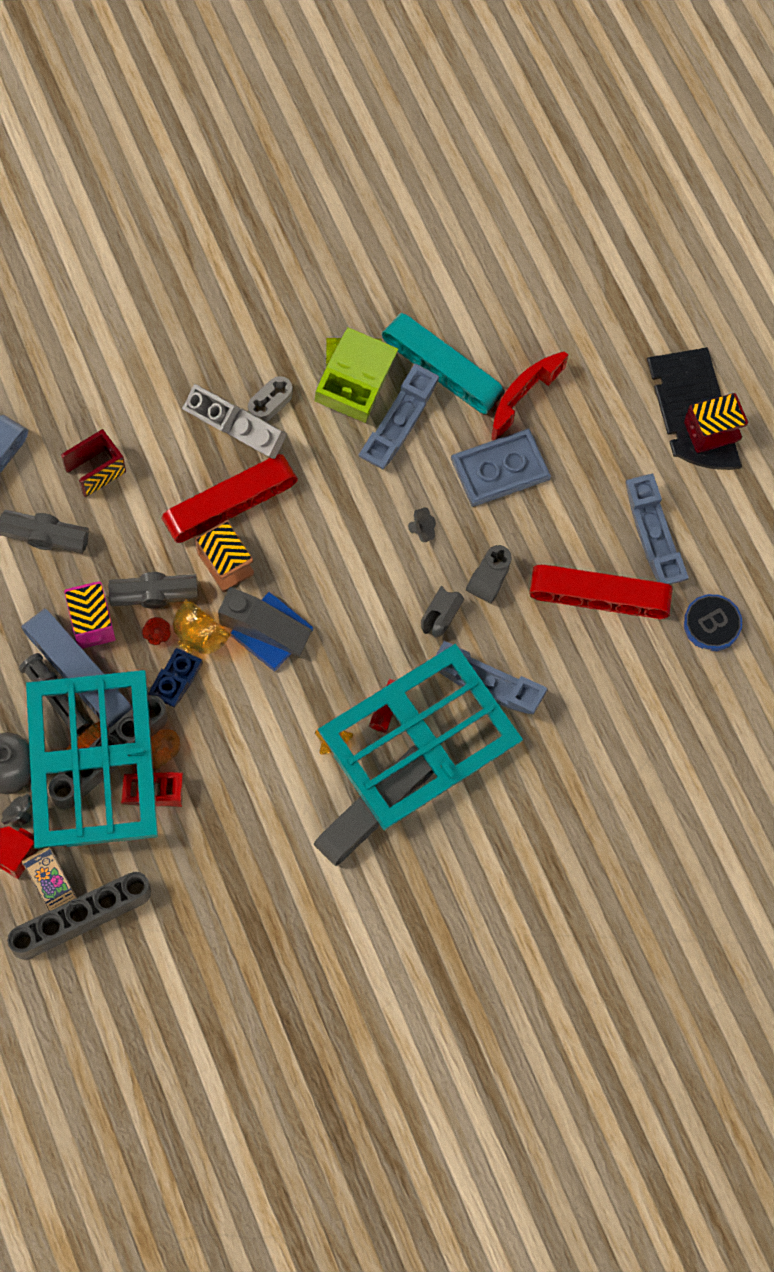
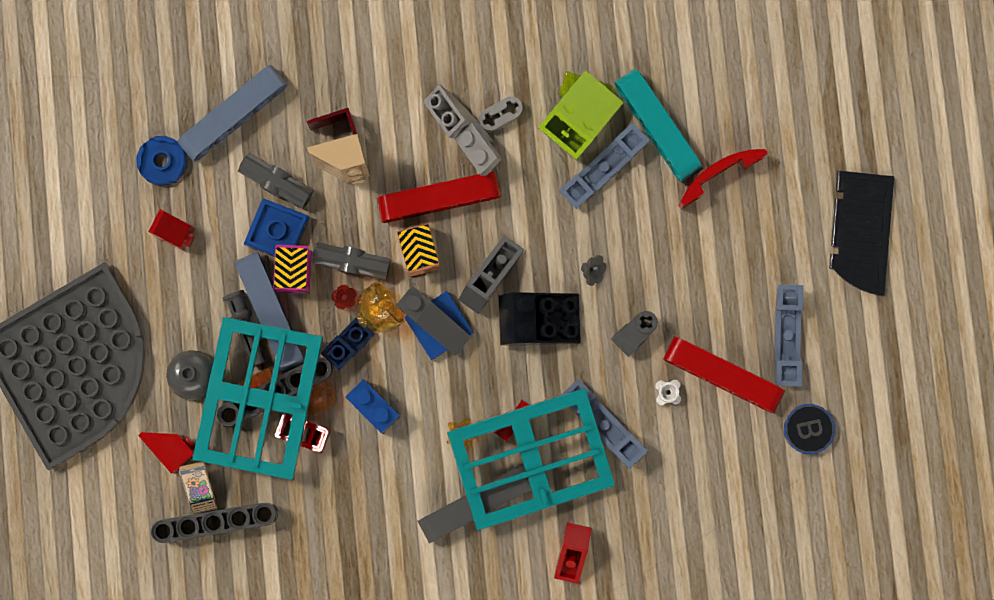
camera: 20 degrees right, 15 degrees up
dark grey plant [1,794,32,825] -> none
dark grey piece [421,586,464,638] -> none
sand blue tile [451,428,551,507] -> none
piece [684,393,748,453] -> none
none -> blue tile [244,198,310,257]
none -> tan slope [307,134,370,185]
none -> blue brick [346,379,401,434]
none -> dark grey slope [458,236,524,314]
none -> black slope [498,292,581,346]
none -> red slope [554,522,592,584]
none -> white plate [655,380,681,405]

